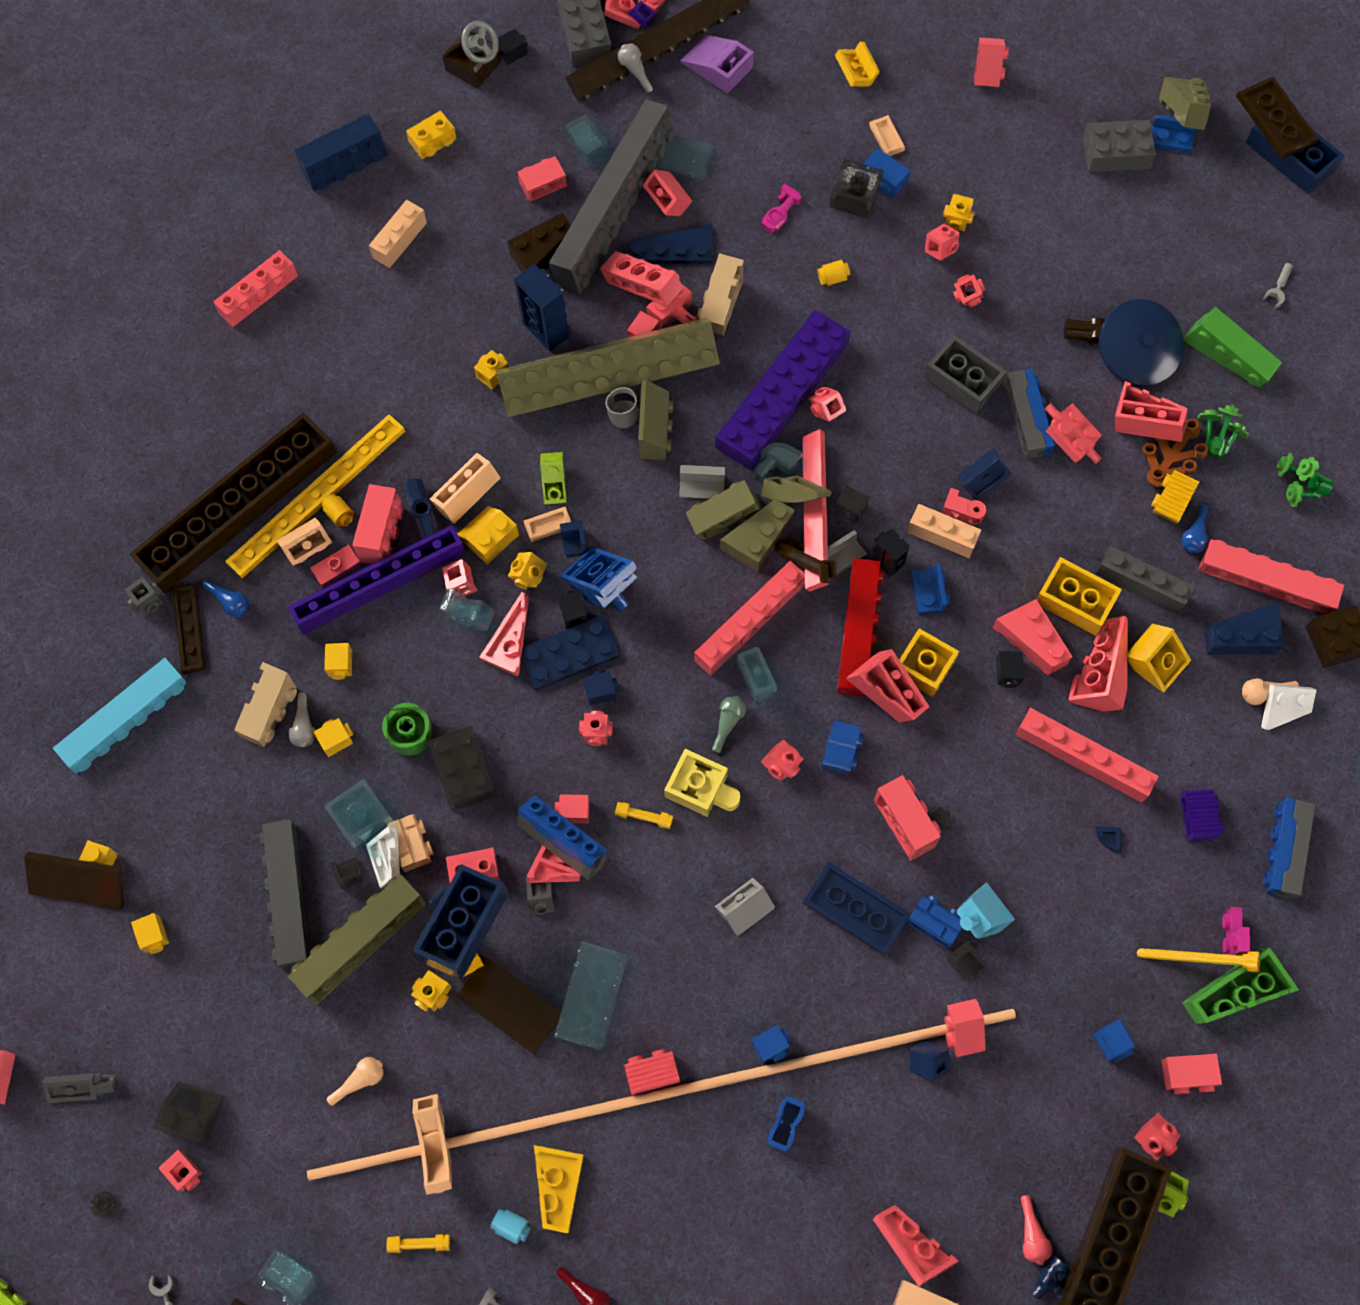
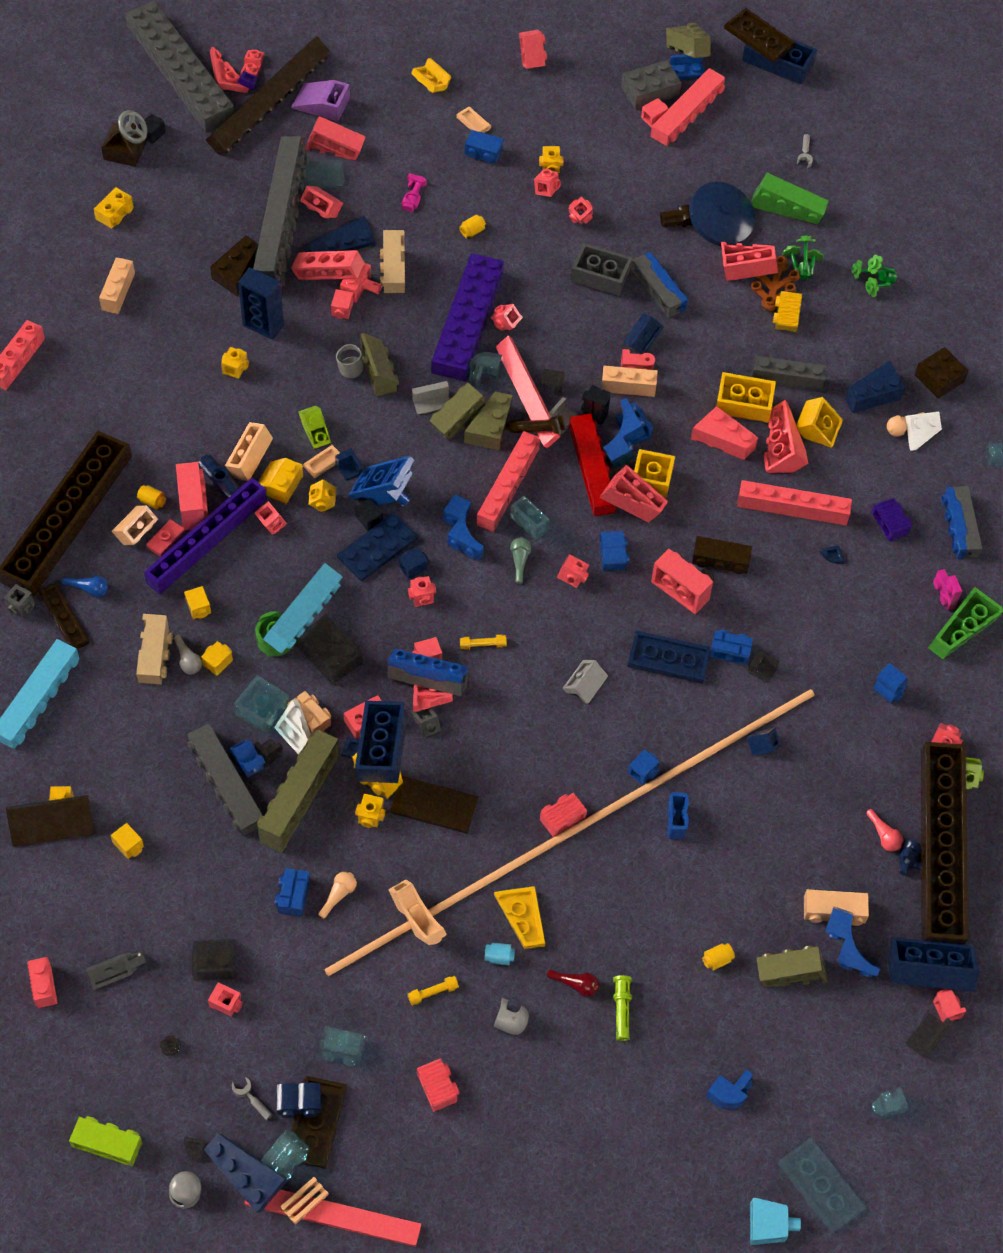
camera: 25 degrees left, 10 degrees down
yellow plate [225,415,405,579] -> none
dark blue brick [294,113,387,192] -> none
clear light blue brick [439,588,495,631] -> none
coral wing [480,592,529,676] -> none
olive brick [496,318,720,417] -> none
coral brick [518,156,567,202] -> none
clear light blue tile [554,941,628,1051] -> none
clear light blue brick [565,114,609,166] -> none
light grey piece [618,44,653,93] -> none
light yellow brick [664,749,740,817] -> none
olive slope [761,476,832,503] -> none
clear smoke slope [830,159,884,219] -> none
coral wing [873,1205,958,1287] -> none
coral brick [944,999,986,1057] -> none
medium azure torso [957,882,1015,939] -> none
black brick [996,651,1024,688] -> none
coral plate [1044,403,1102,464] -> none
yellow piece [1137,948,1260,972] -> none
coral brick [1161,1054,1222,1095] -> none
blue piece [1181,504,1209,554] -> none
coral brick [1198,539,1344,615] -> none
none -> blue brick [229,739,266,778]
none -> medium azure brick [263,563,343,654]
none -> blue brick [275,868,310,917]
none -> coral wedge [306,116,365,160]
none -> blue arch [443,494,484,561]
none -> blue arch [603,398,646,468]
none -> coral brick [641,98,668,128]
none -> coral brick [651,68,725,146]
none -> dark brown brick [692,536,752,574]

